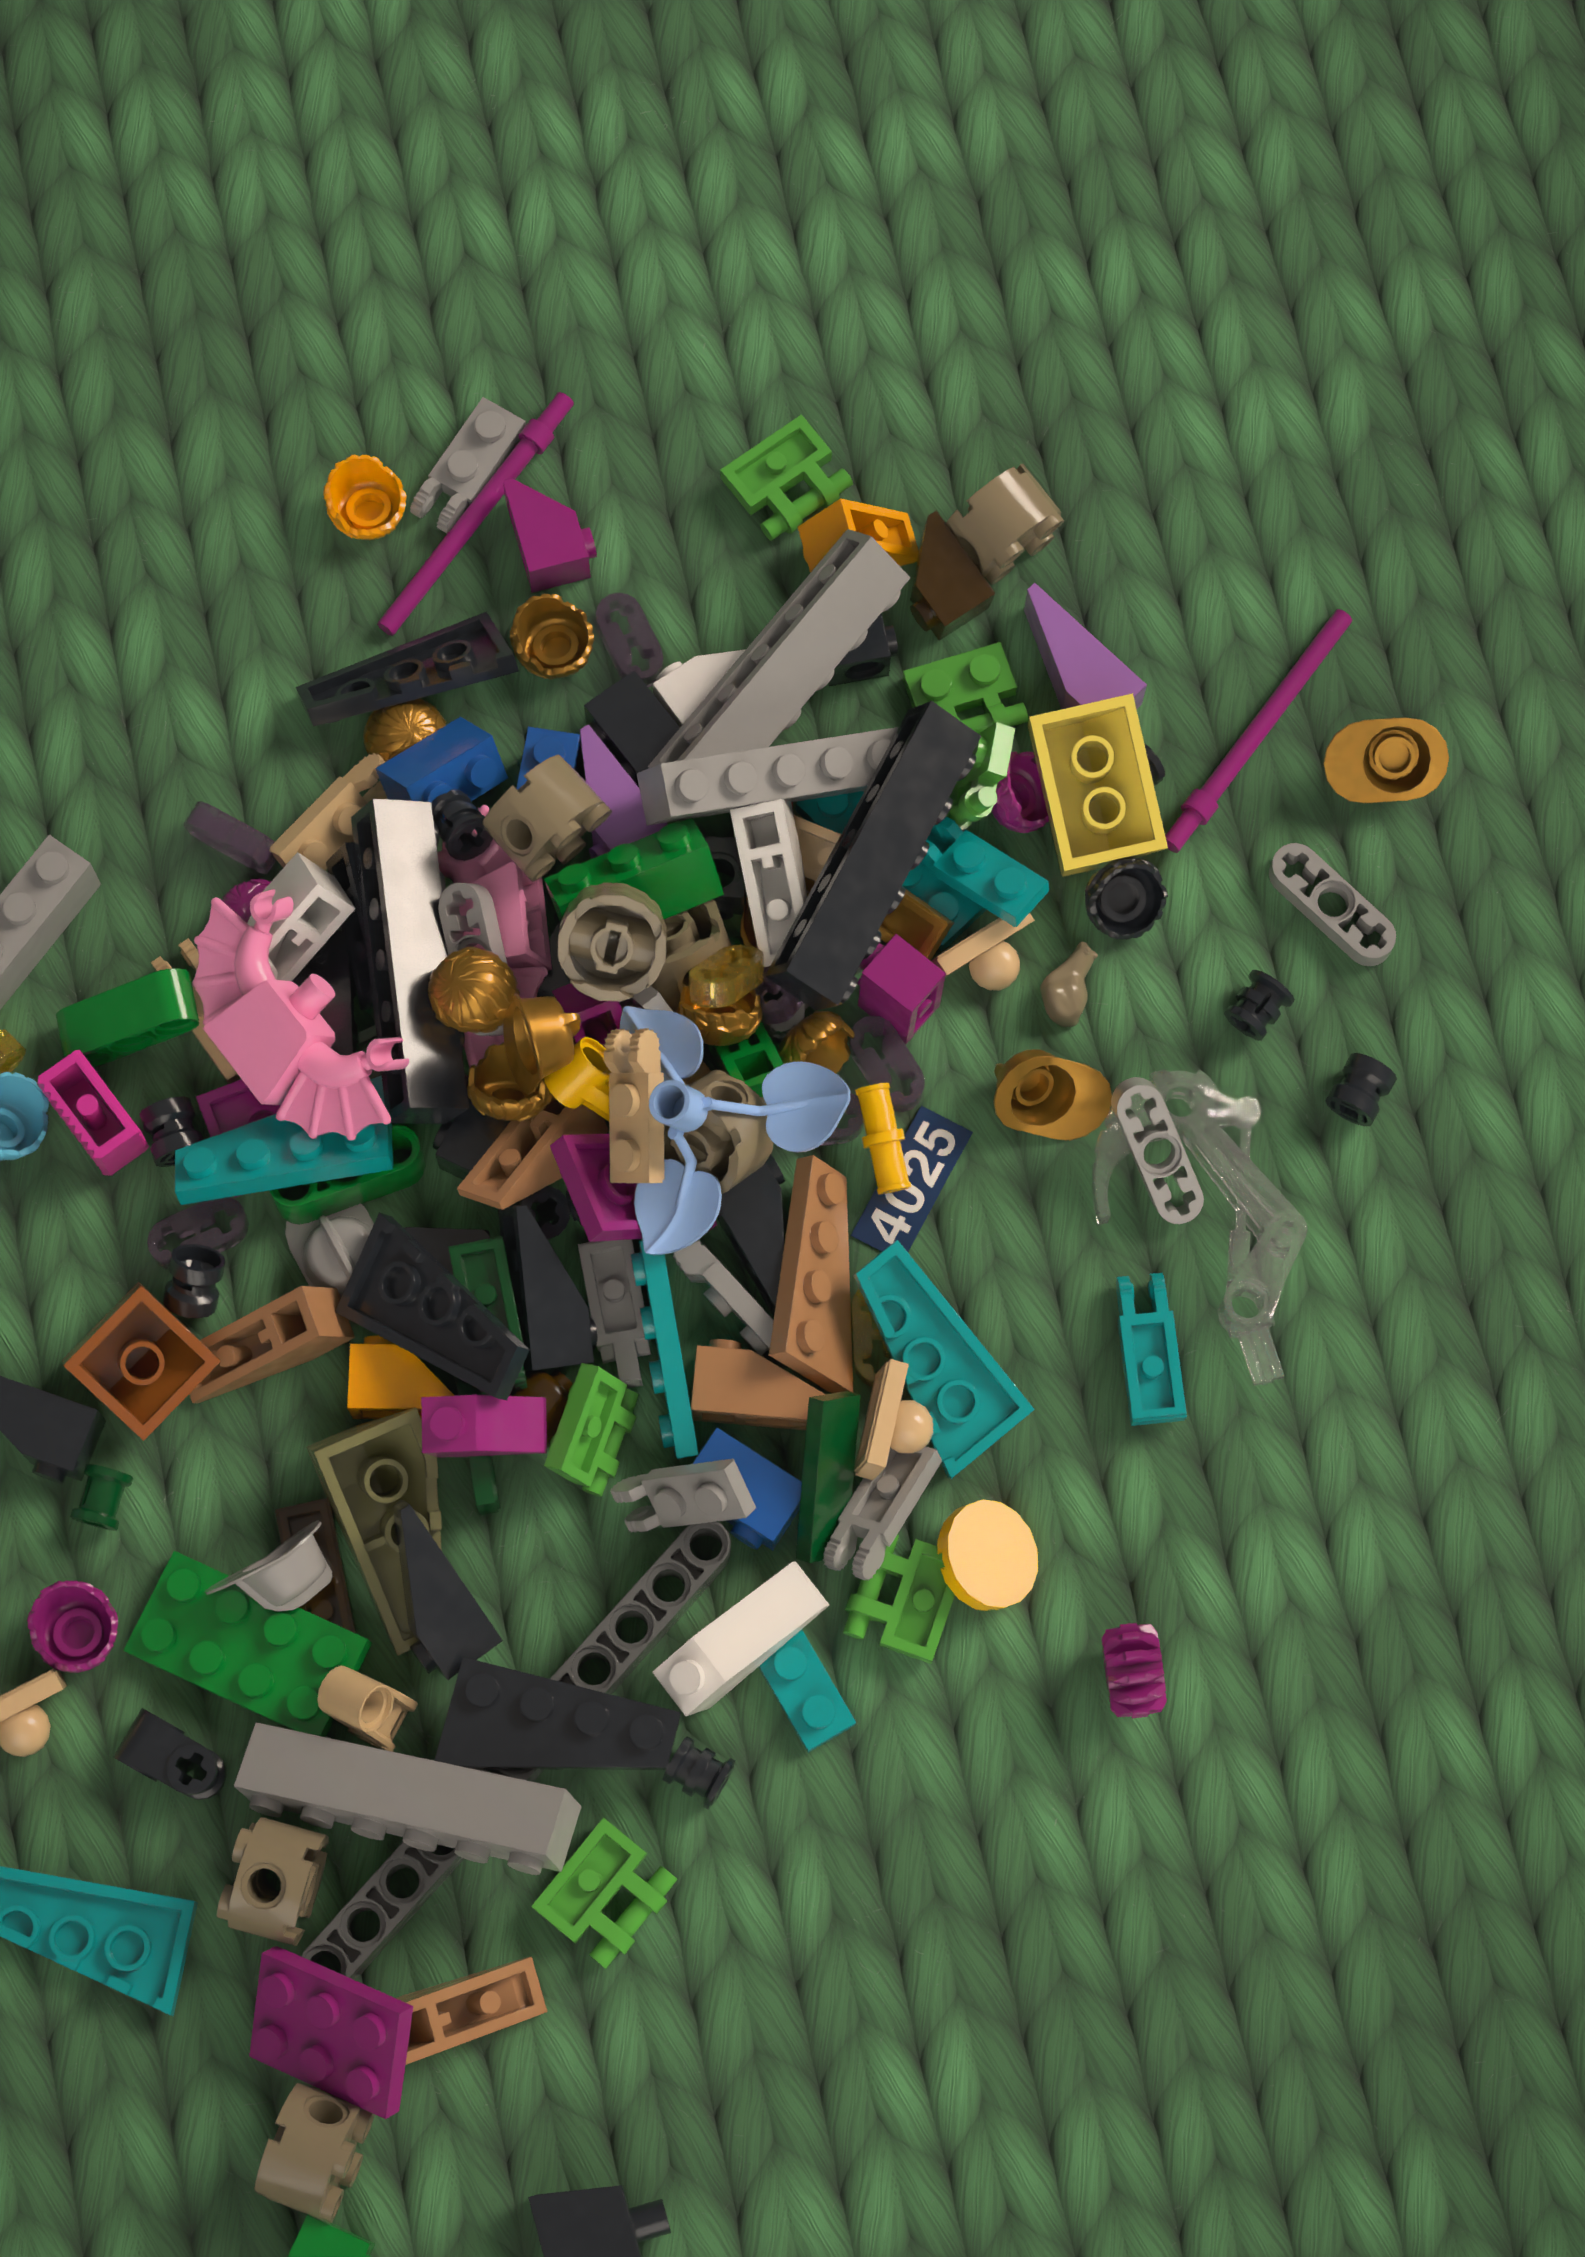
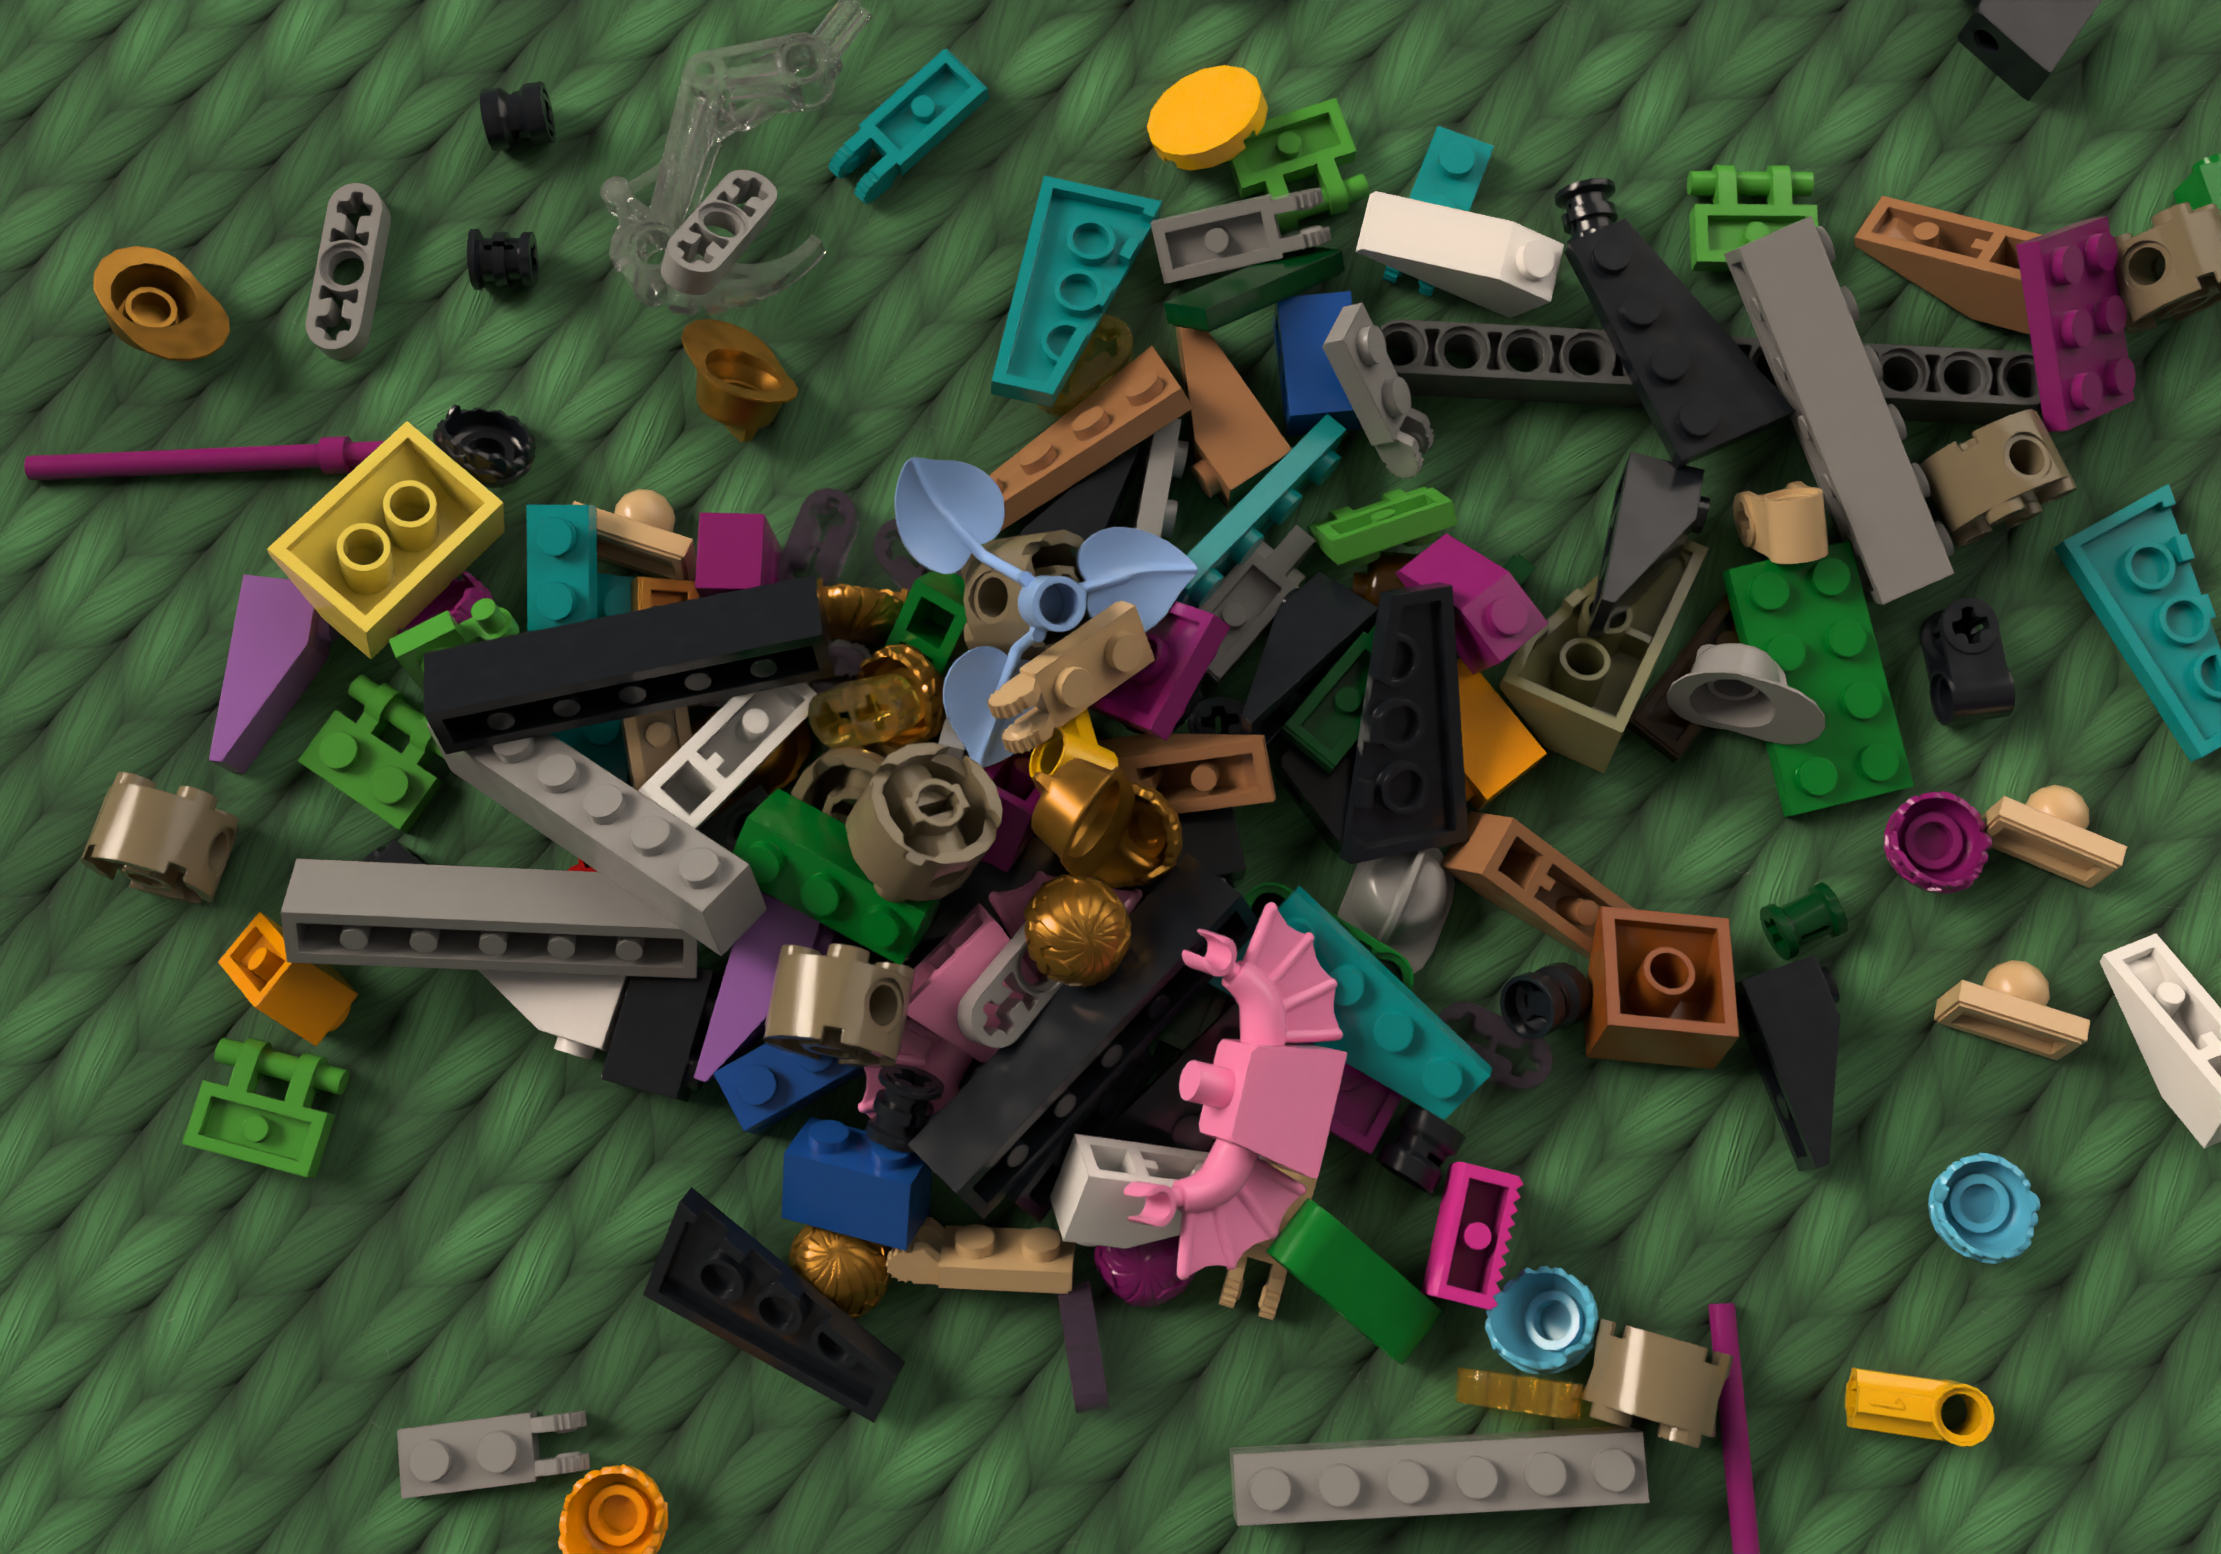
camera: 125 degrees left, 5 degrees up
magenta bar [377,392,574,636] -> none
magenta slope [503,478,597,593] -> none
pearl gold hair [510,594,594,679] -> none
beam [596,593,664,687] -> none
dark blue sticker [851,1106,973,1252] -> none
tan tile [854,1359,933,1480] -> none
yellow pin [855,1083,911,1195] -> none
dark brown slope [910,510,995,641] -> none
dark tan animal [1040,942,1098,1027] -> none

